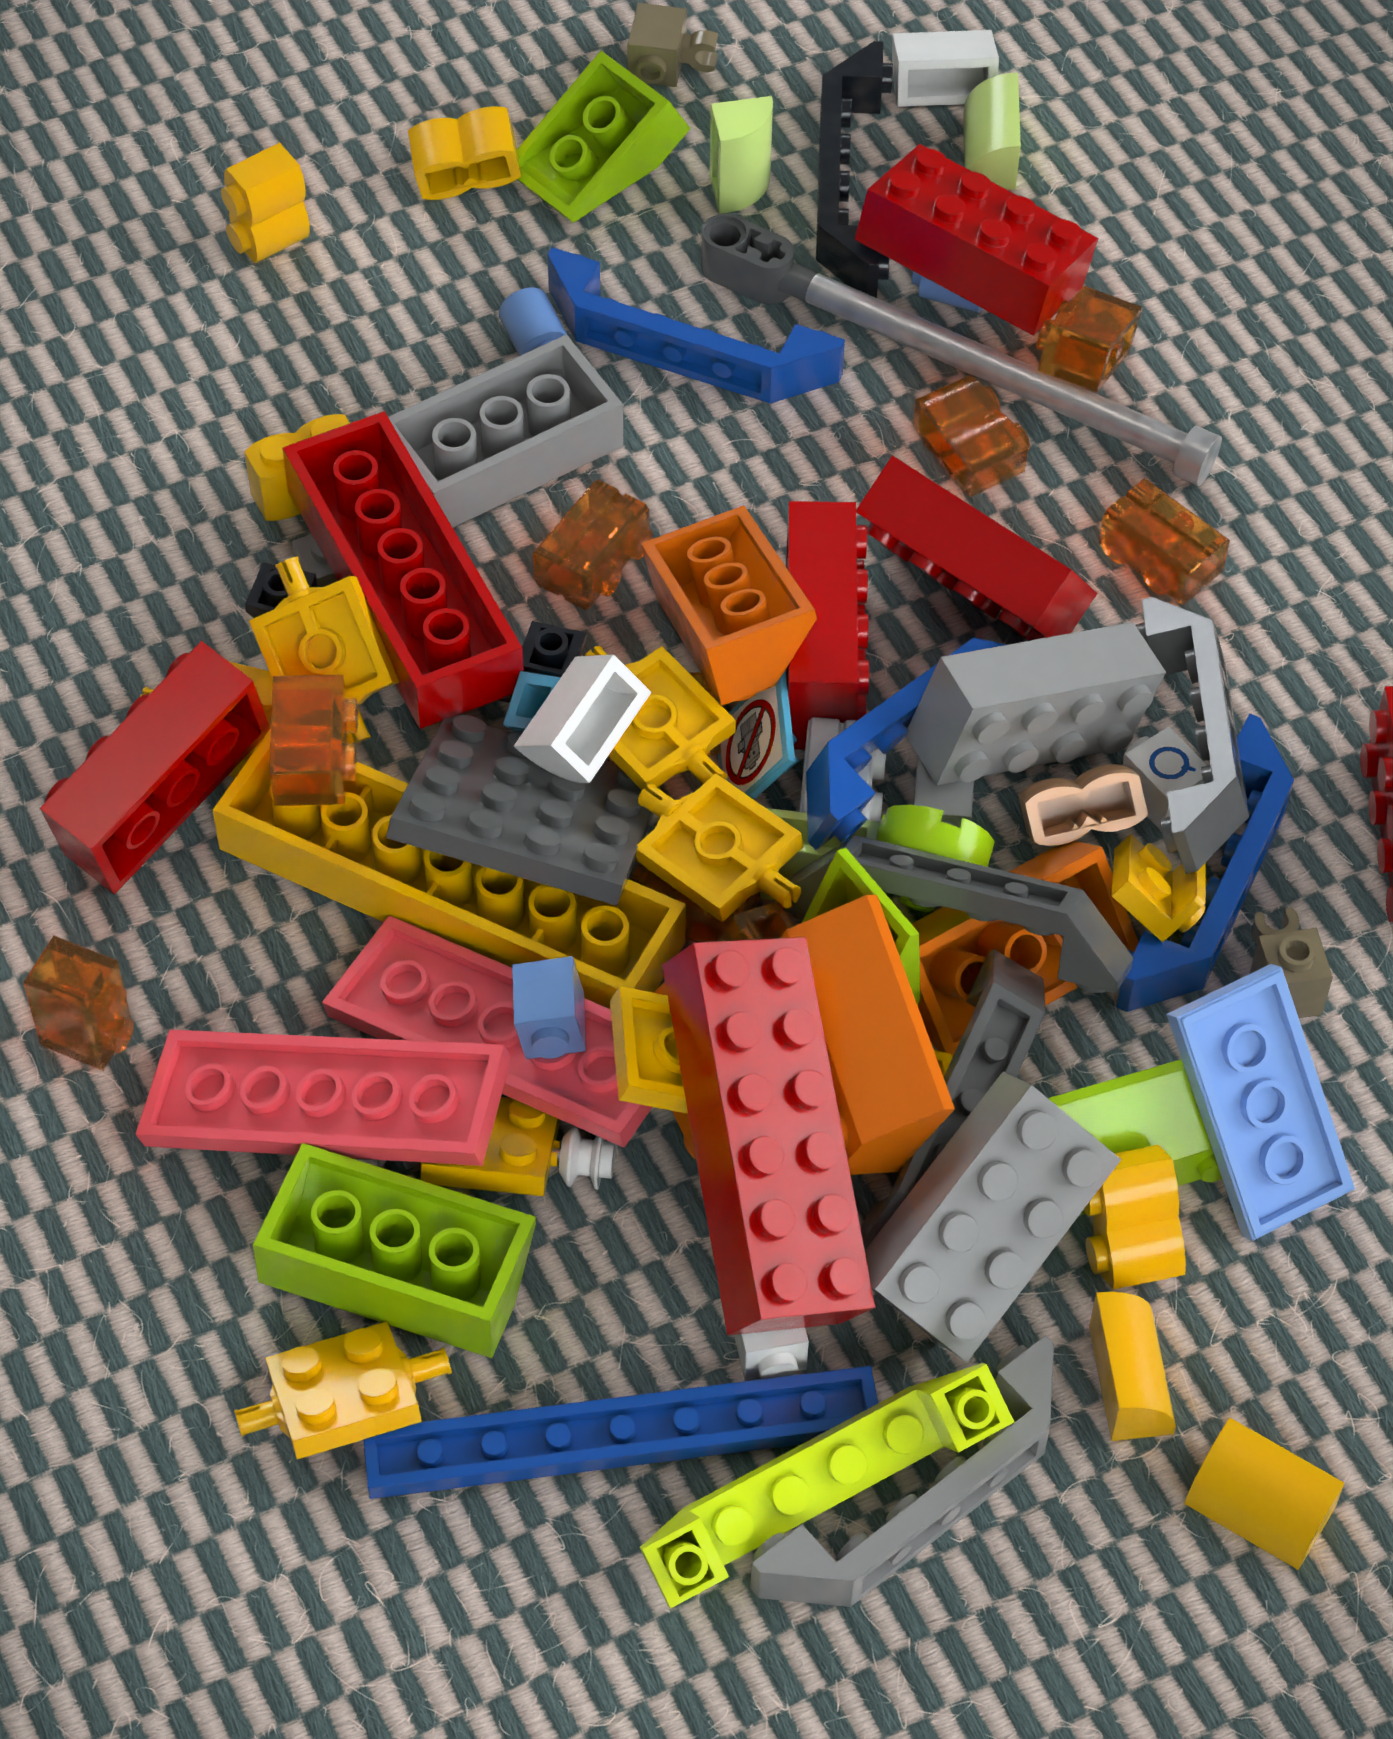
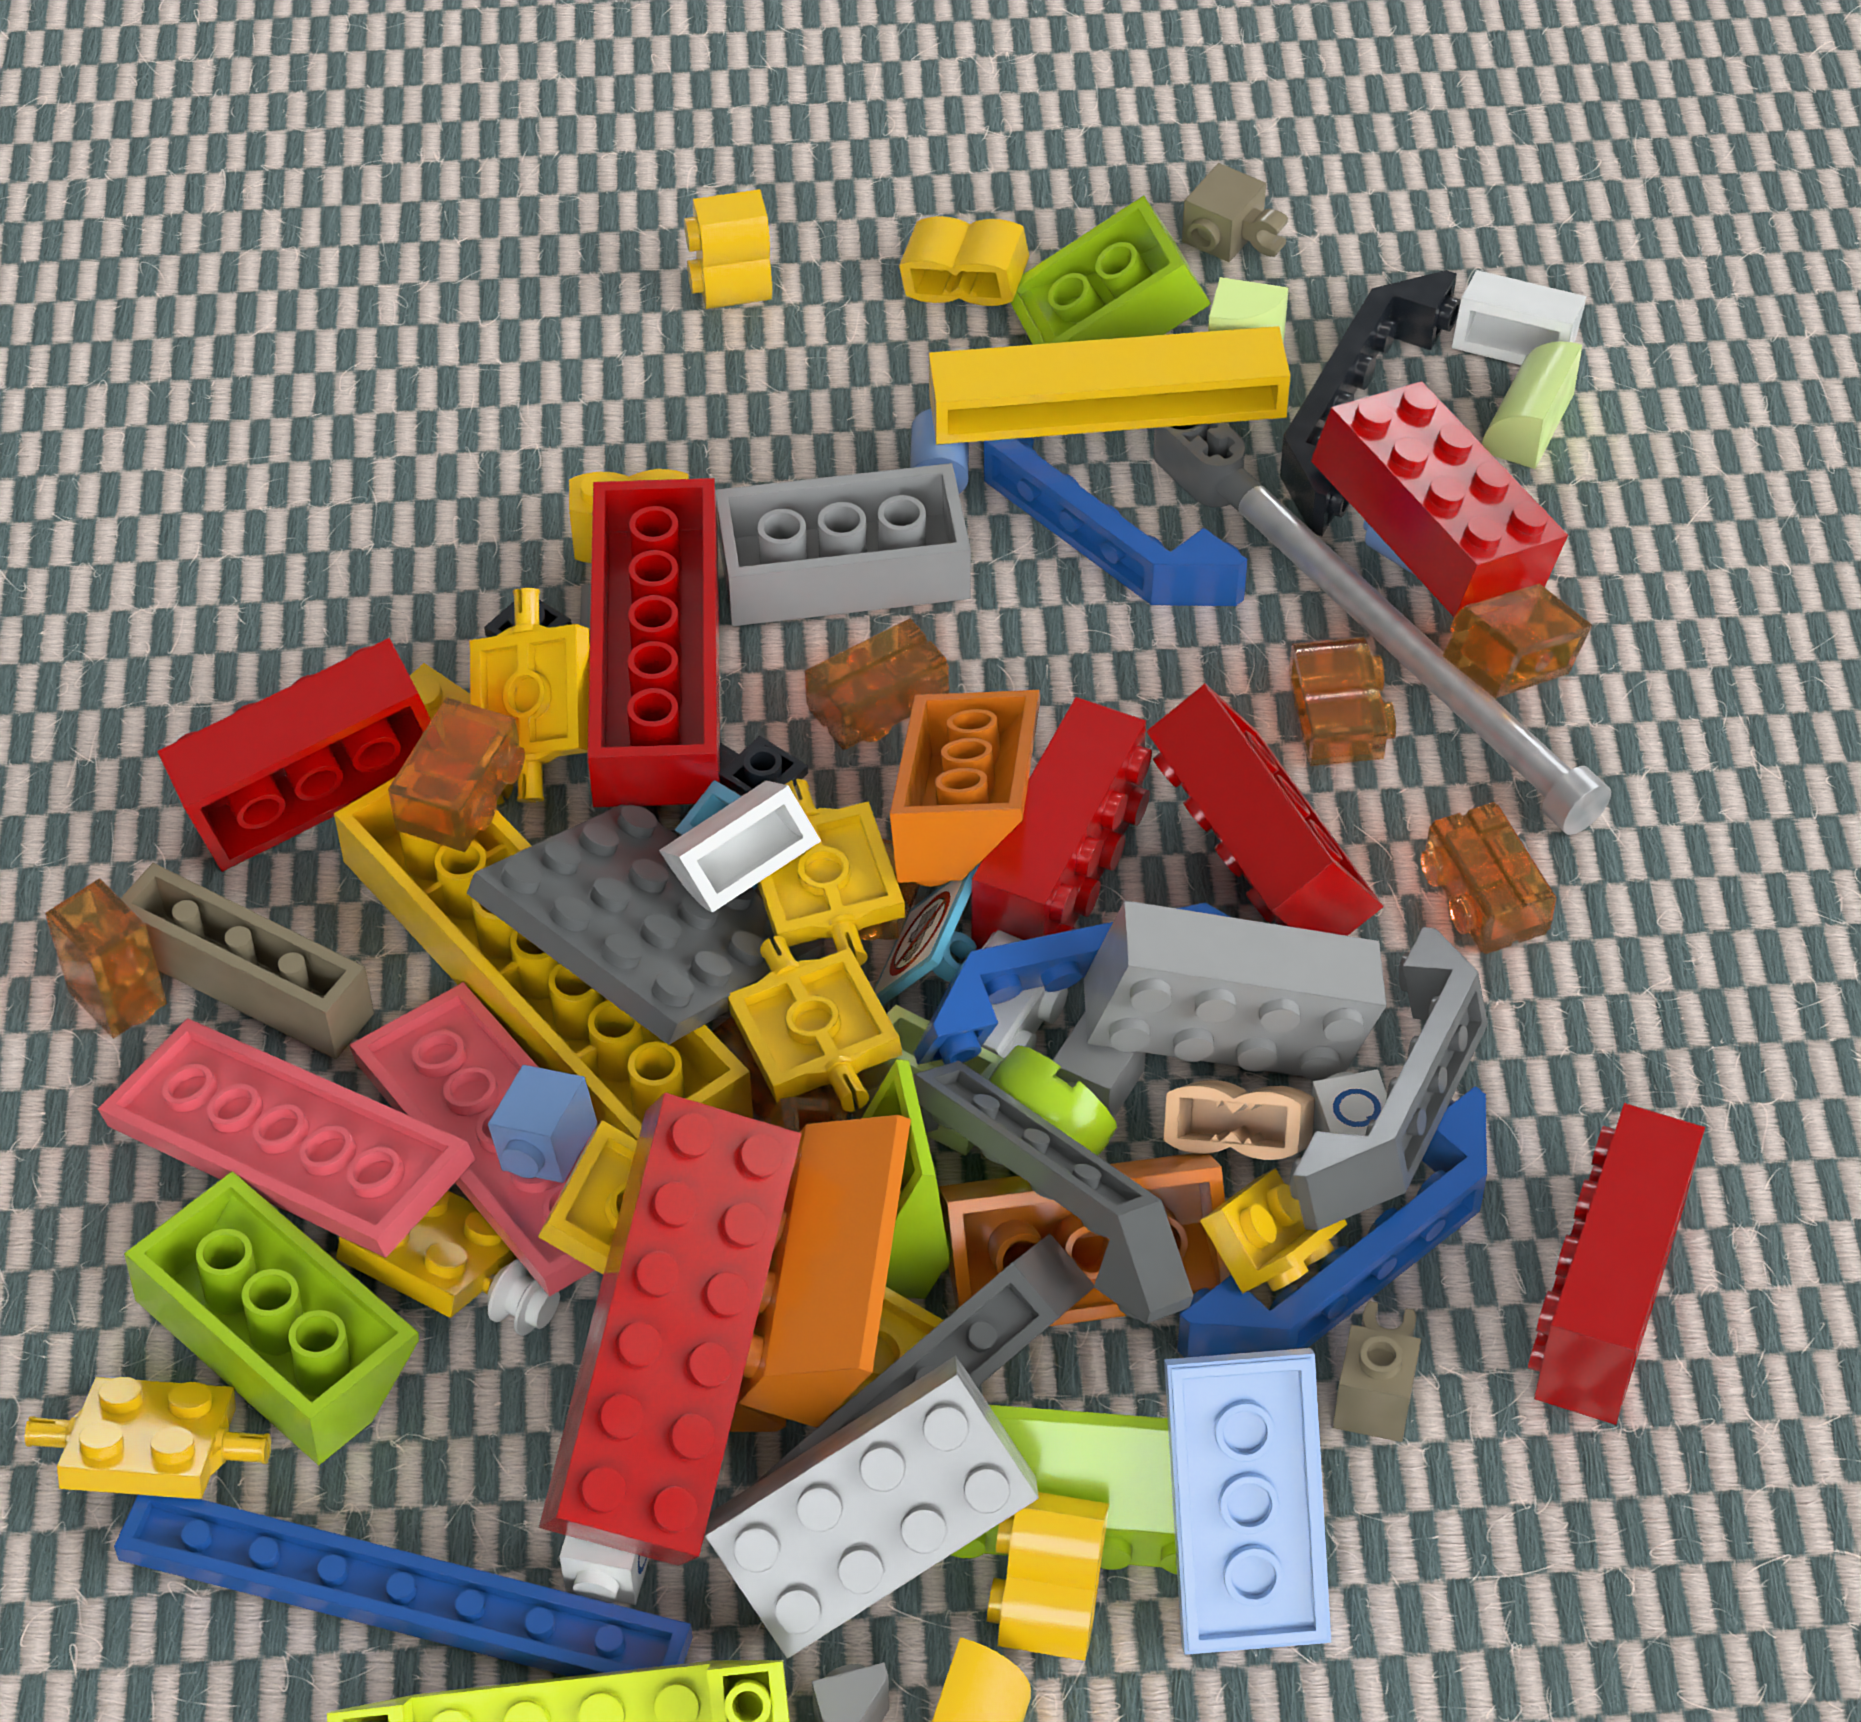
camera: 25 degrees right, 5 degrees down
none -> dark tan brick [113,863,374,1059]
none -> yellow brick [929,326,1291,445]

